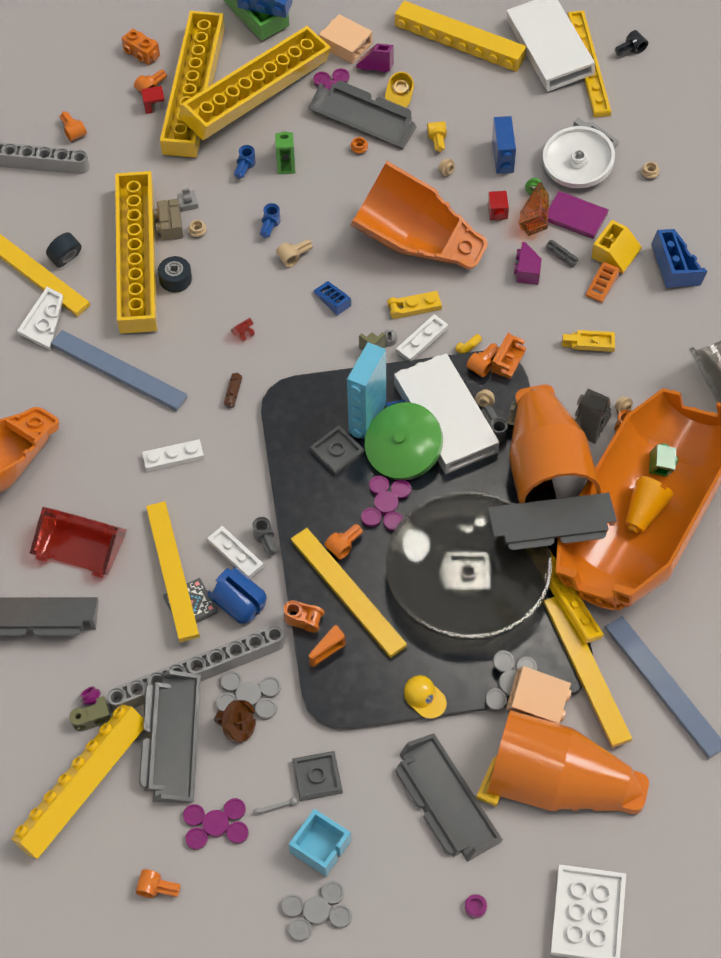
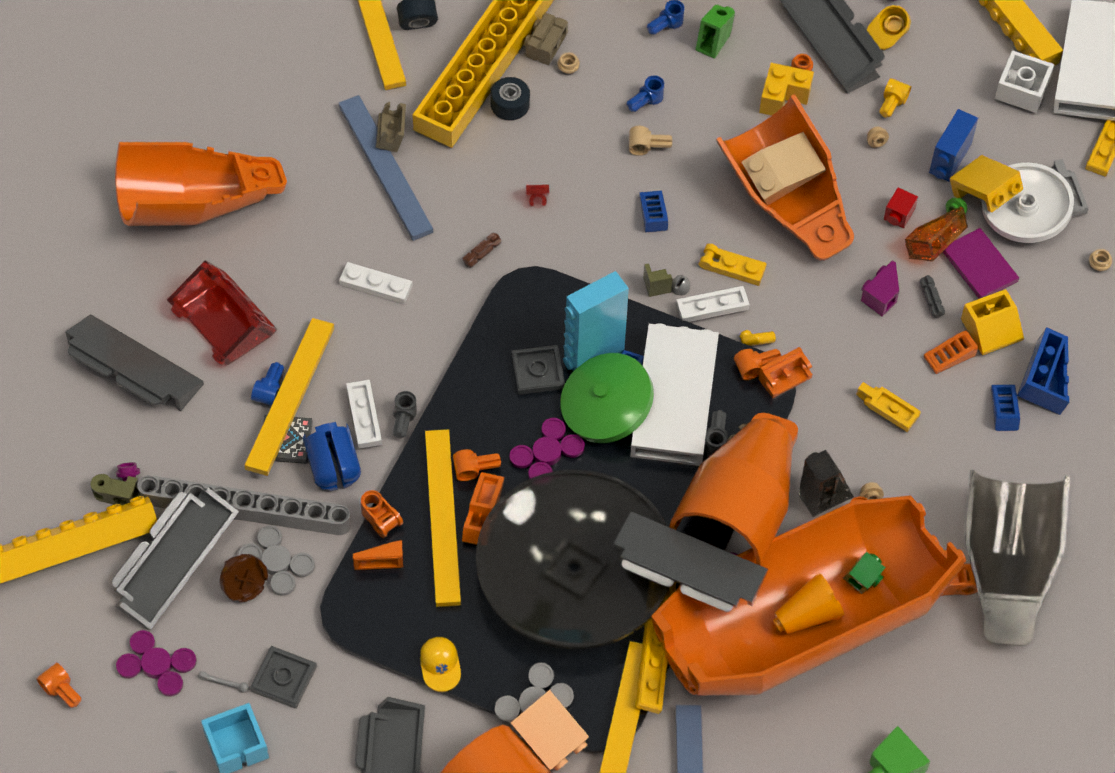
camera: 30 degrees right, 0 degrees up
white wing [17,287,64,350] -> none
light grey tile [177,188,199,212] -> none
tan plate [475,389,495,407] -> none
none -> blue axle [251,362,284,406]
none -> dark tan hinge [376,102,406,152]
none -> orange slope [462,472,504,546]
none -> tan slope [742,132,826,205]
none -> yellow brick [759,63,814,116]
none -> yellow panel [949,155,1023,212]
none -> blue slope [991,385,1020,431]
none -> white brick [995,50,1054,113]

